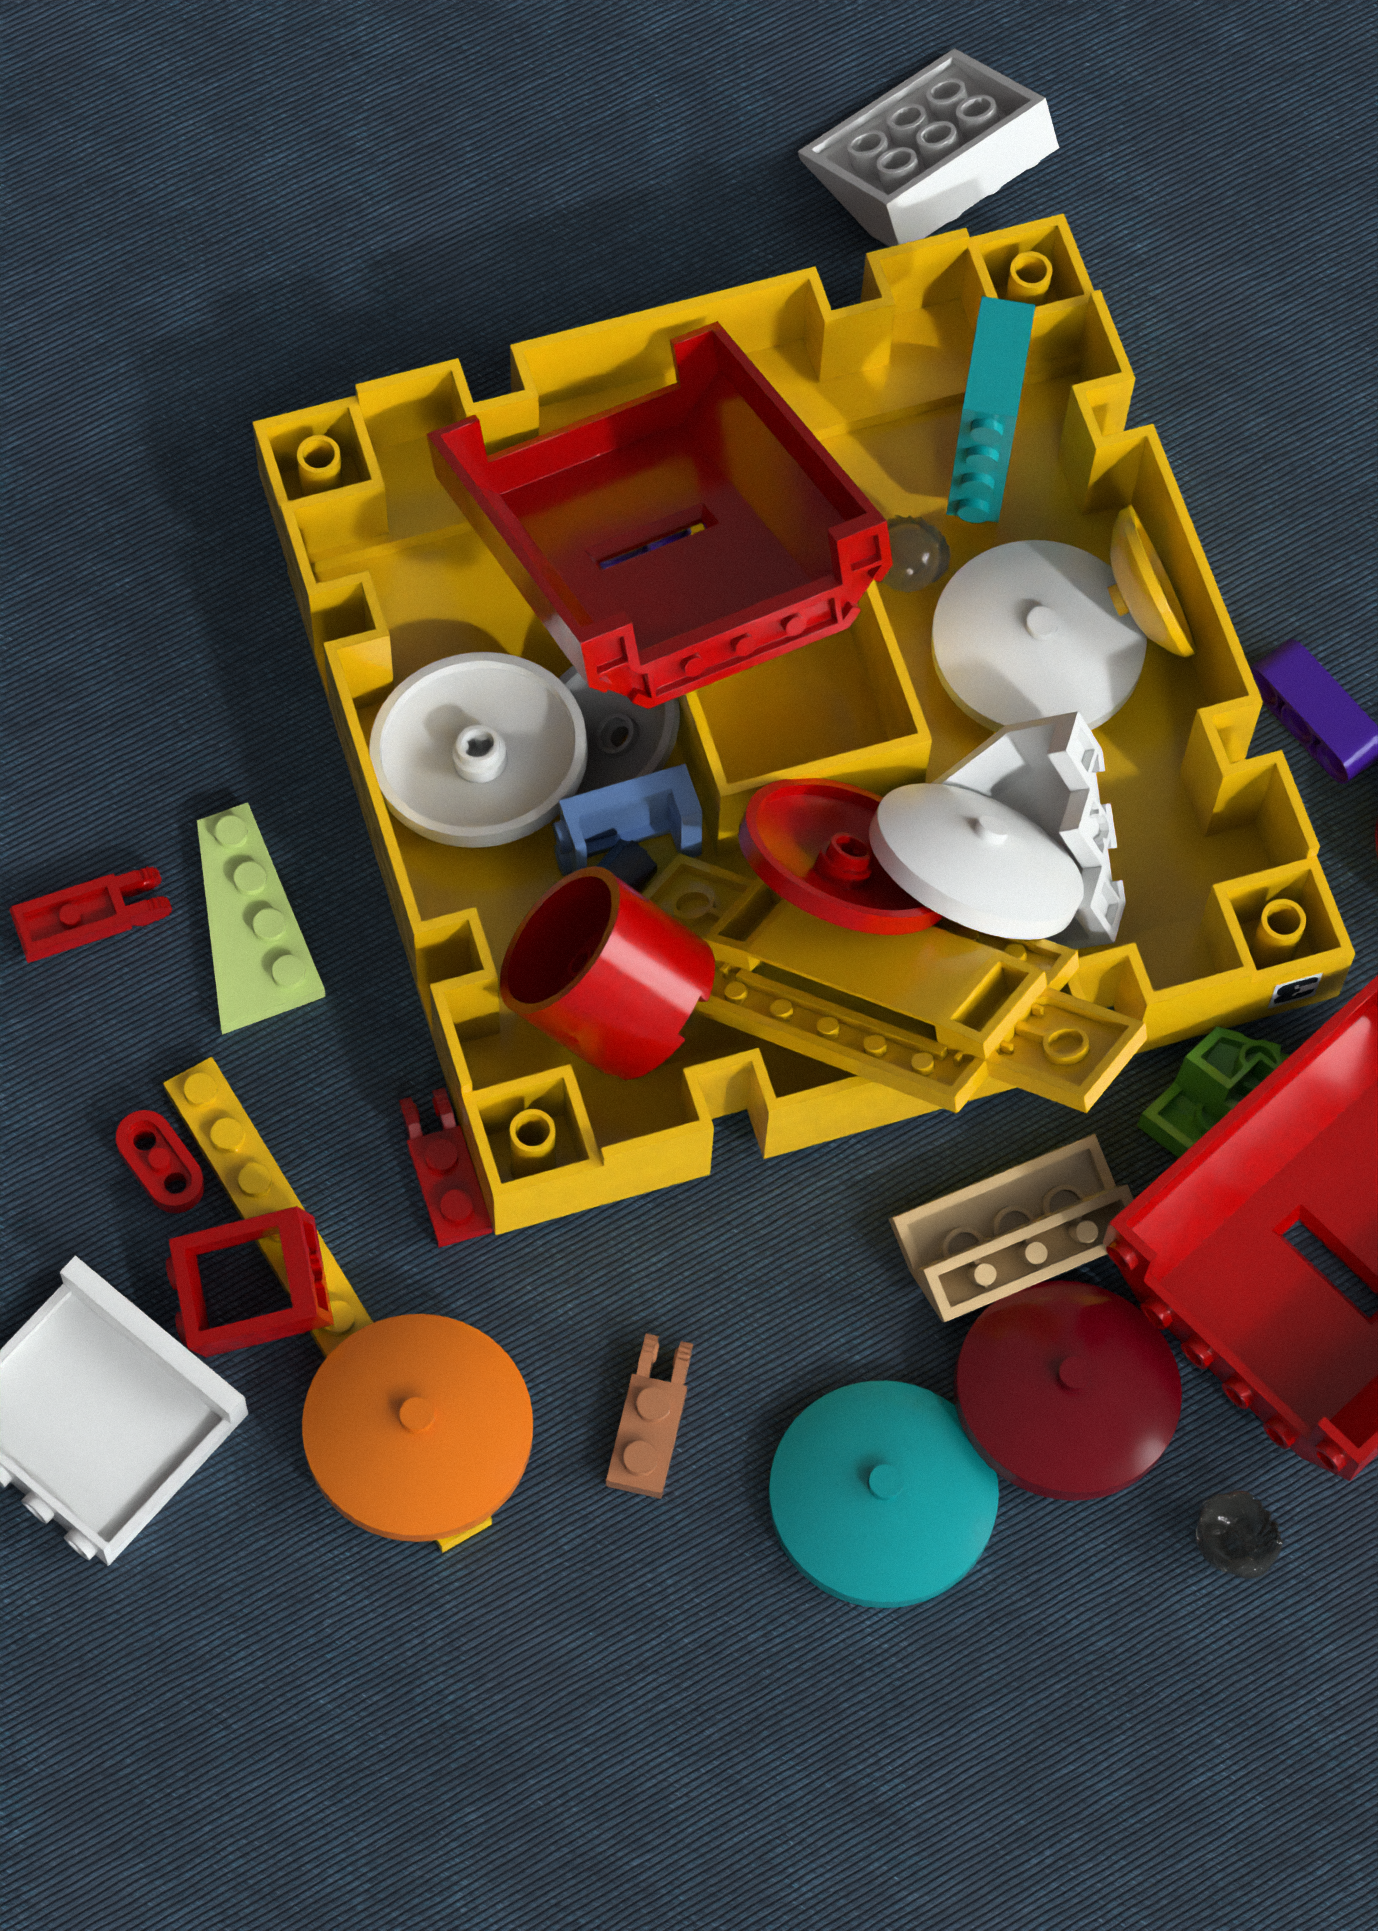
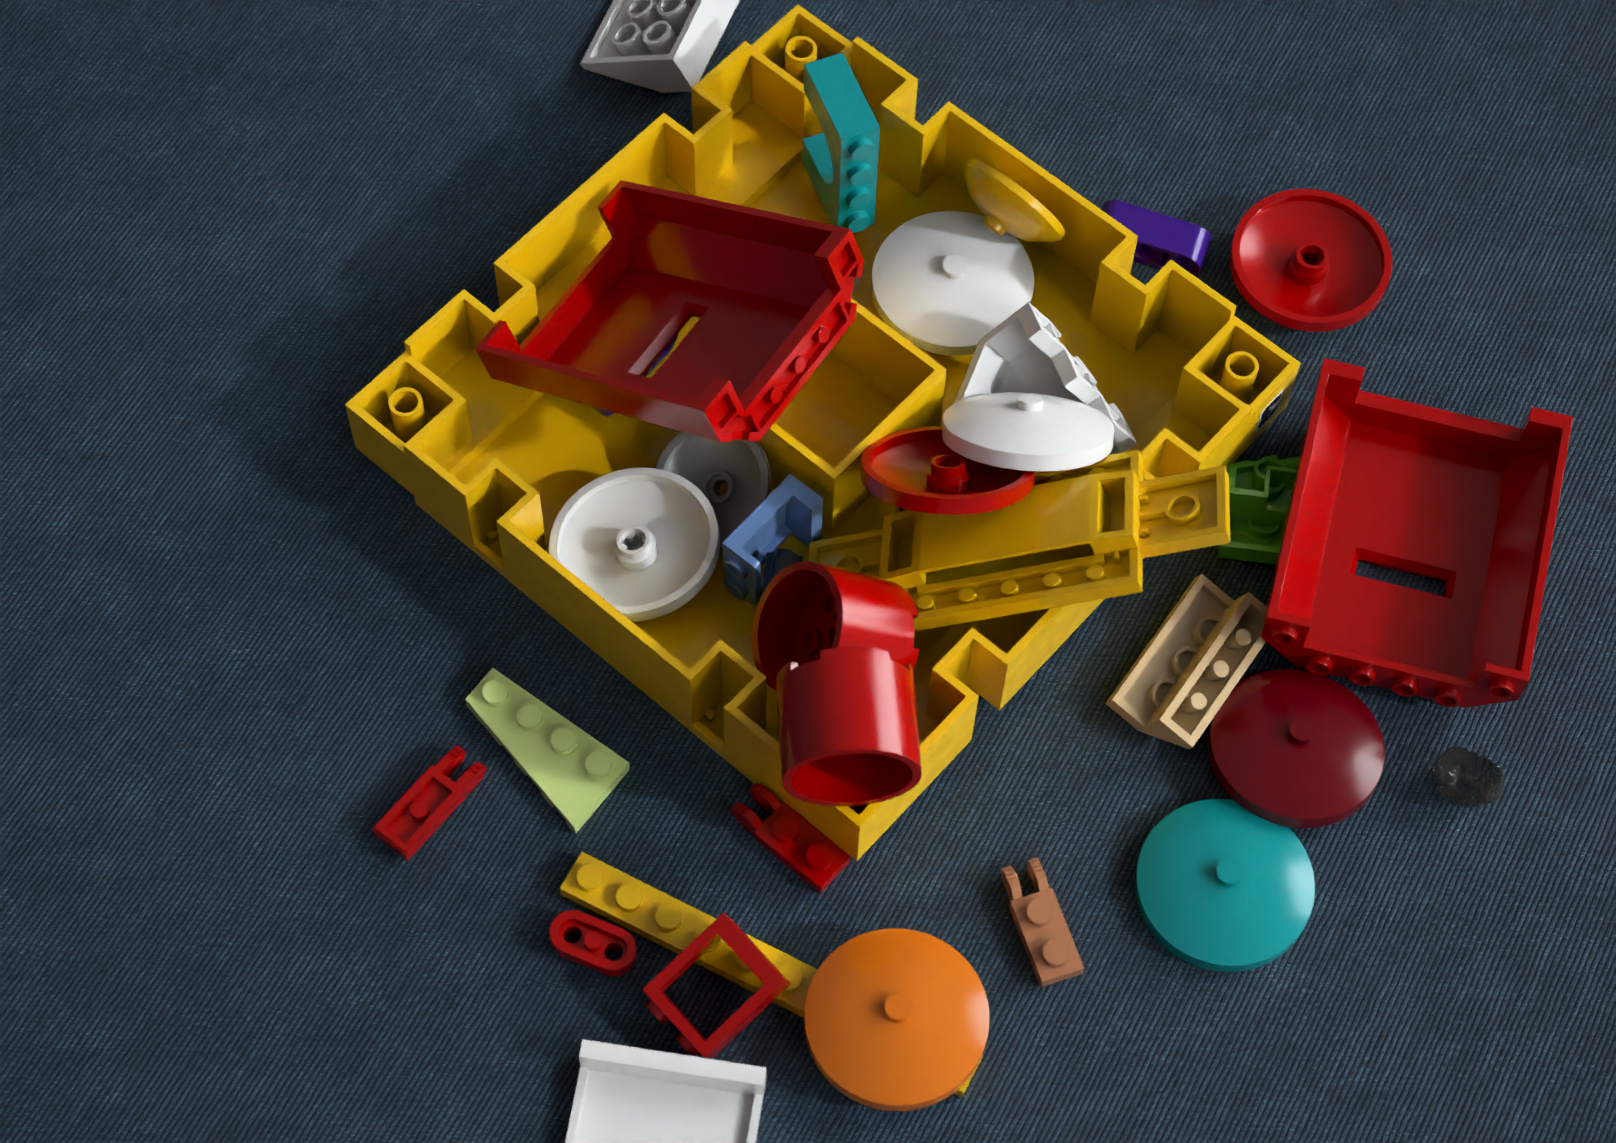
camera: 30 degrees left, 5 degrees down
none -> red brick [776,647,922,806]

